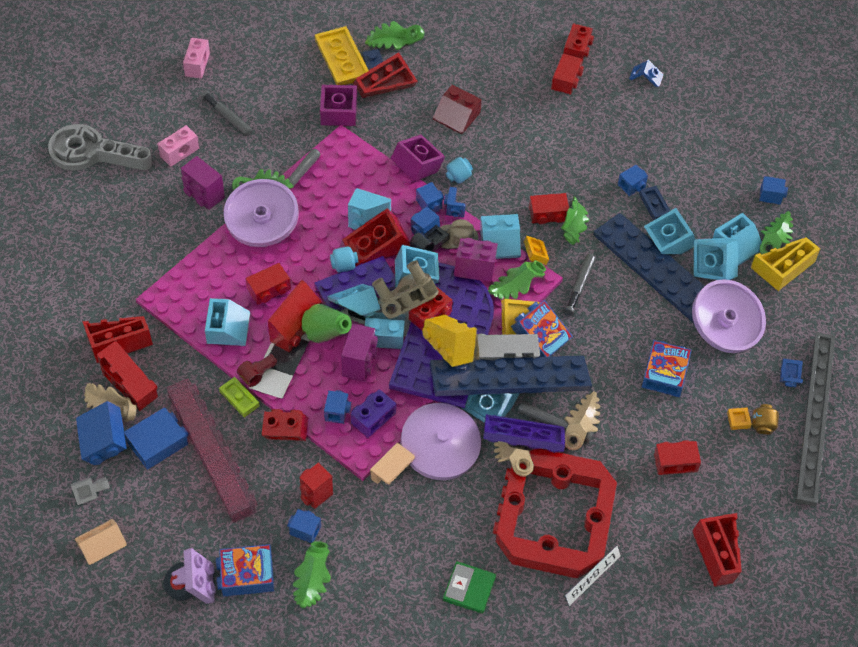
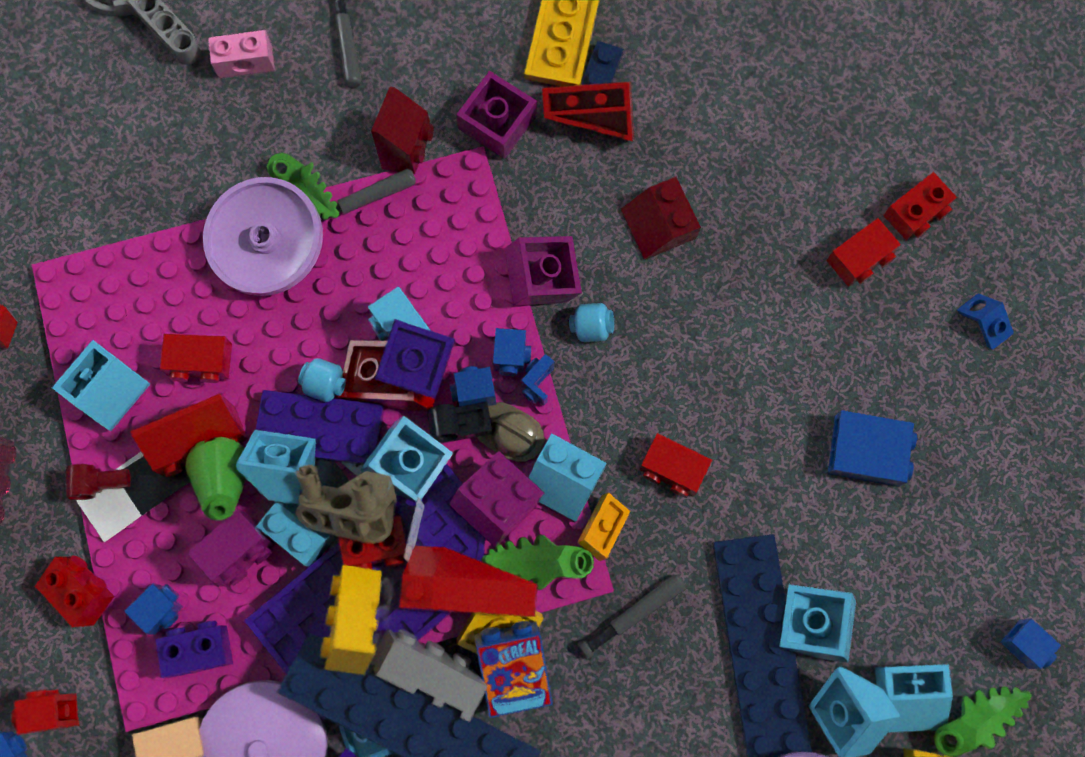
camera: 35 degrees right, 20 degrees up
magenta brick [181,156,225,210] -> none
lime plate [219,377,260,417] -> none
bright green plant [365,21,424,50] -> none
bright green plant [561,197,589,245] -> none
blue brick [618,165,648,196] -> none
dark blue plate [639,186,671,221] -> none
none -> dark red slope [371,87,434,175]
none -> dark purple tile [375,319,455,399]
none -> red wedge [400,546,537,617]
none -> white sticker [404,497,424,561]
none -> blue brick [828,410,917,487]

